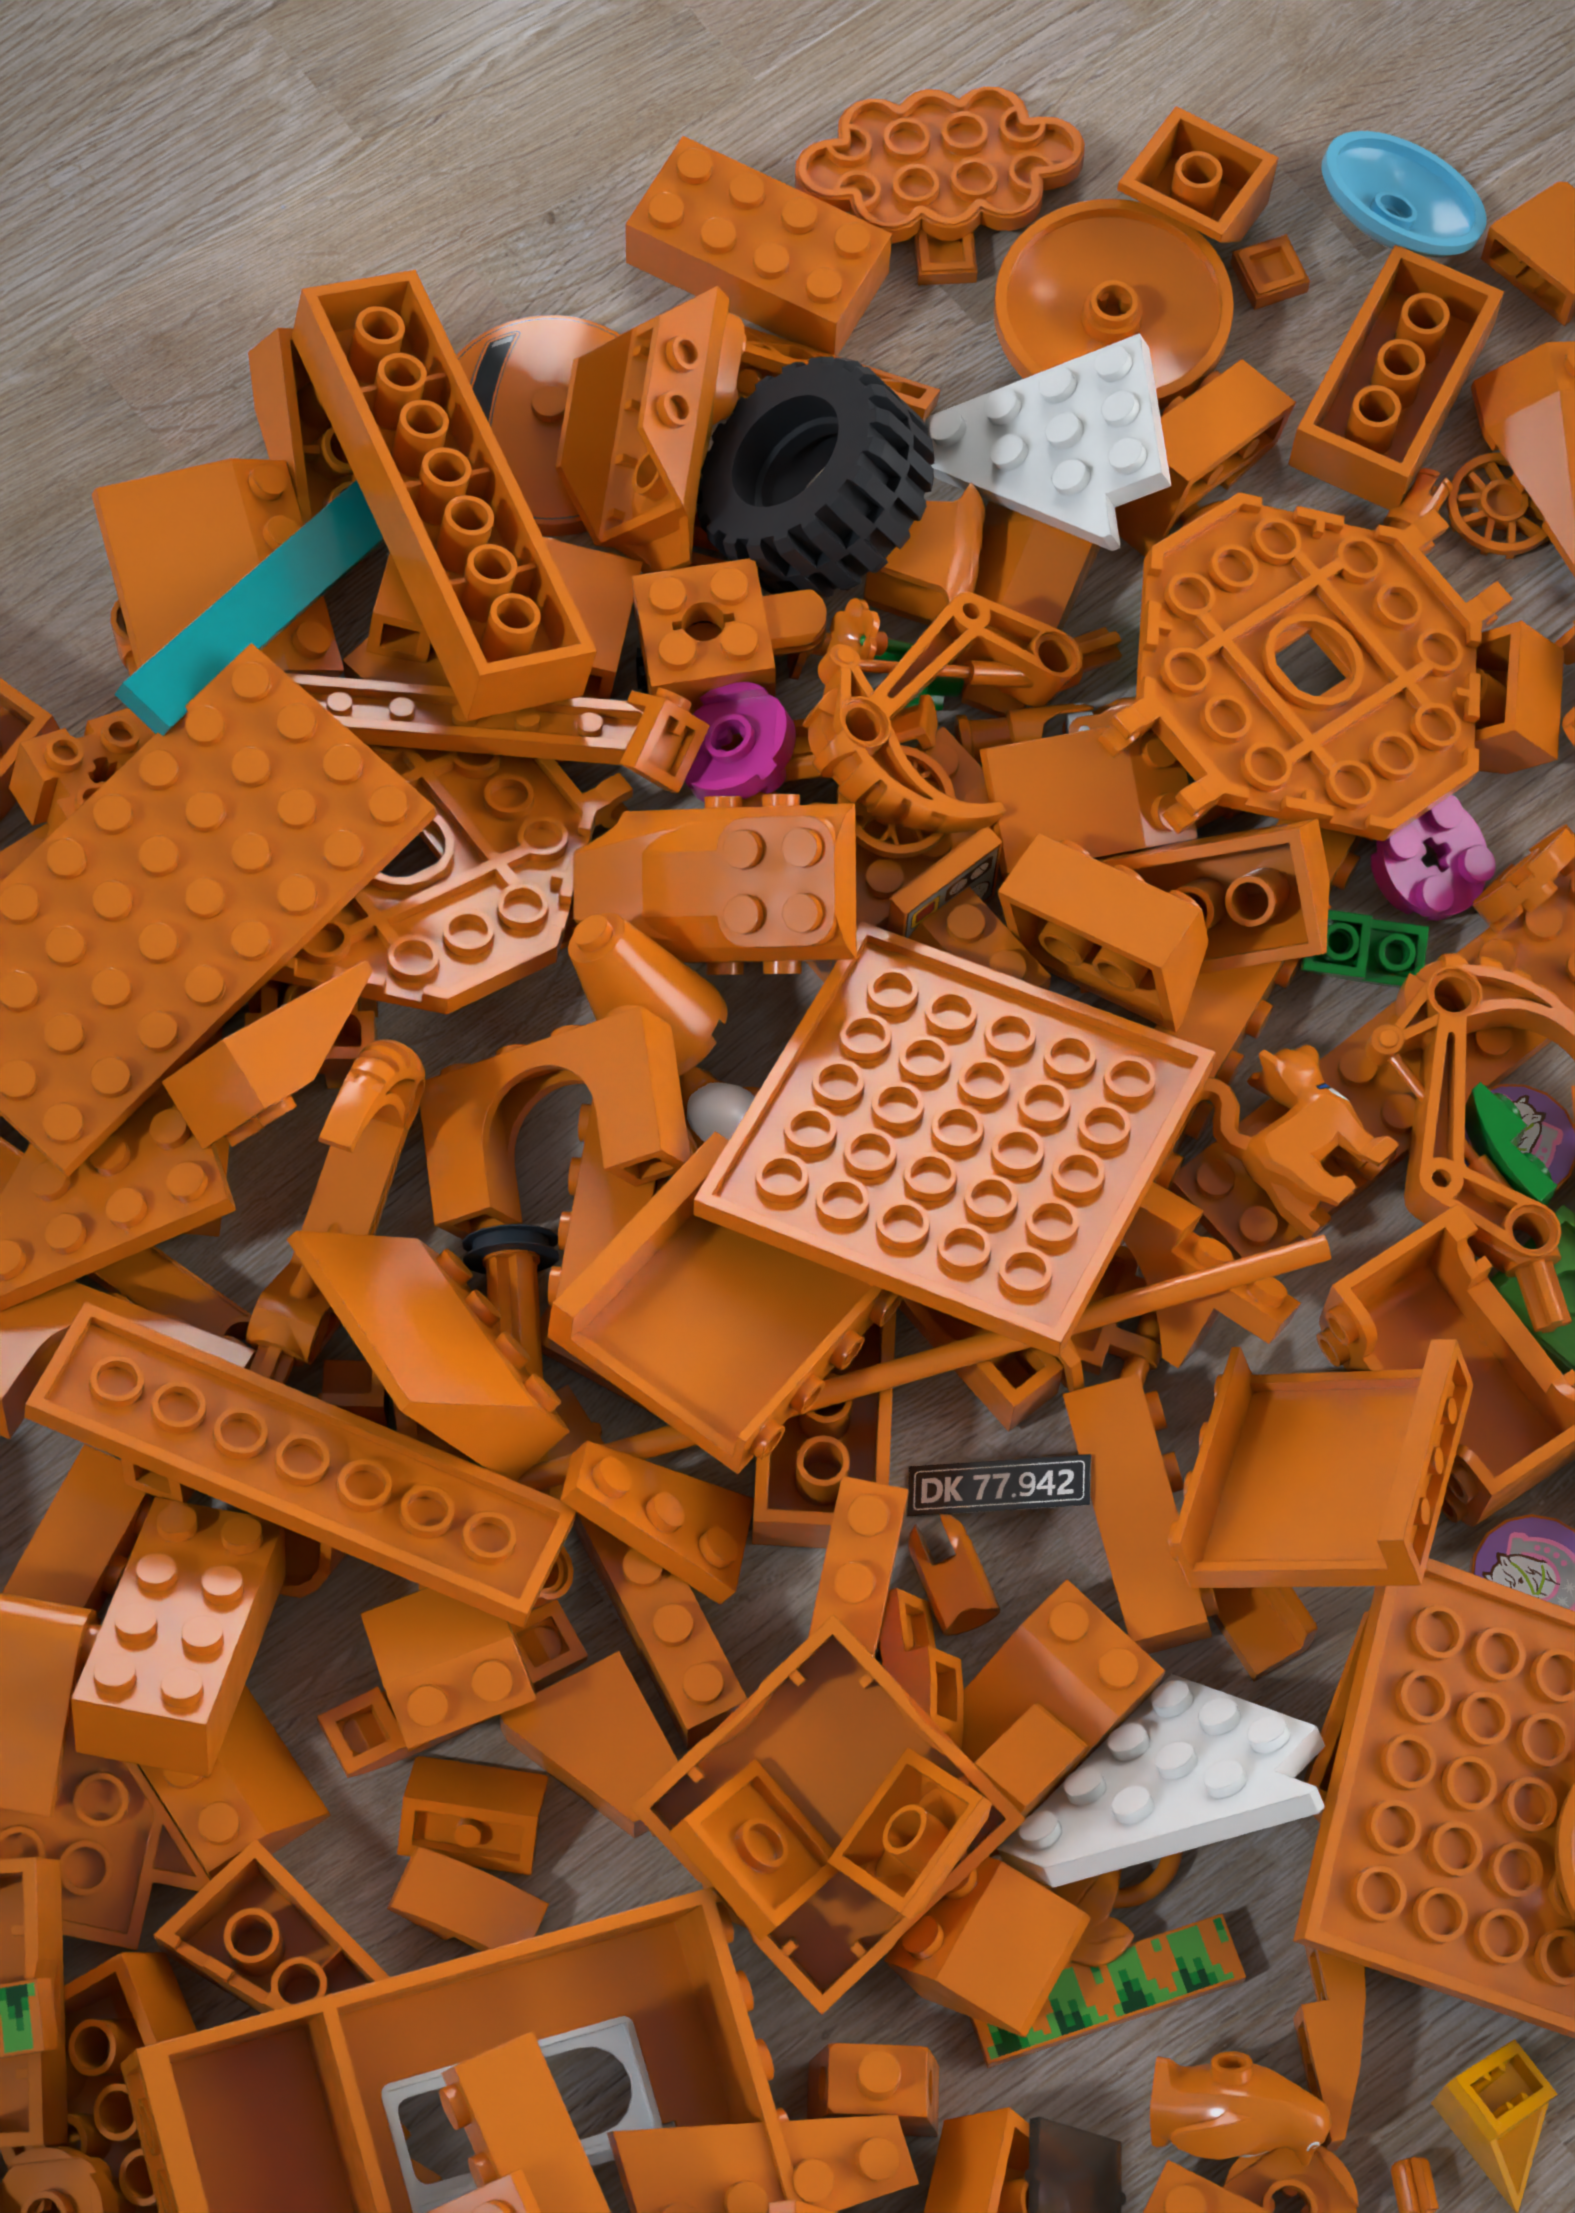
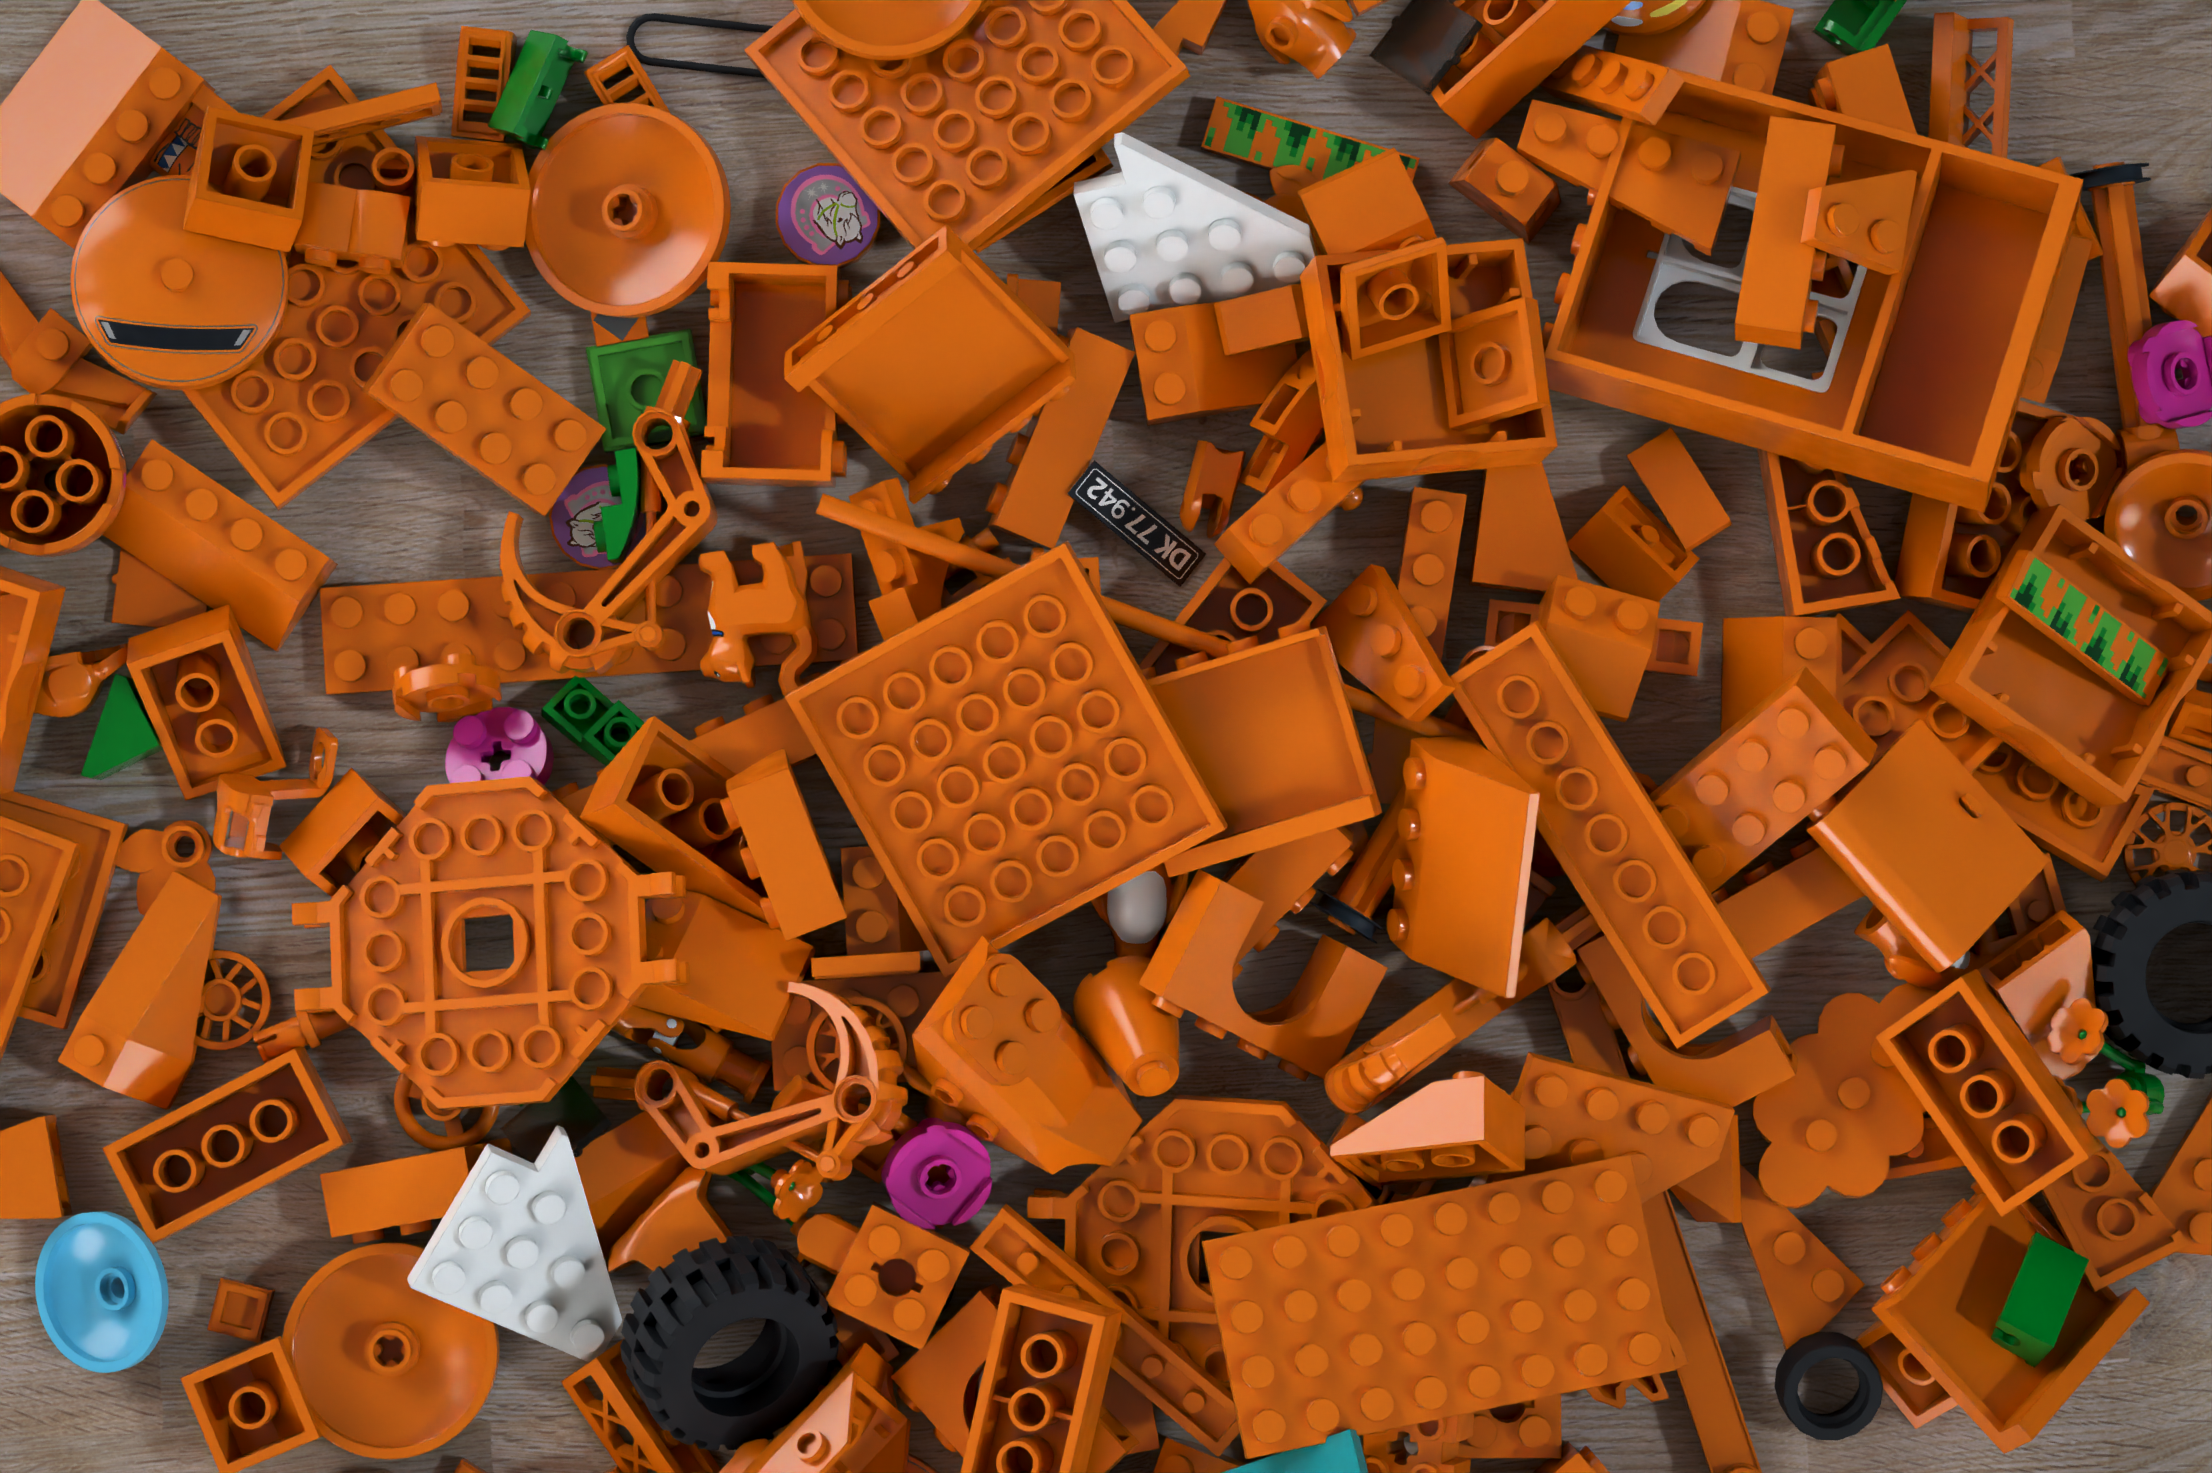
camera: 140 degrees left, 20 degrees up
orange bracket [620,688,710,794] -> none
none -> clear smoke piece [500,1076,612,1163]

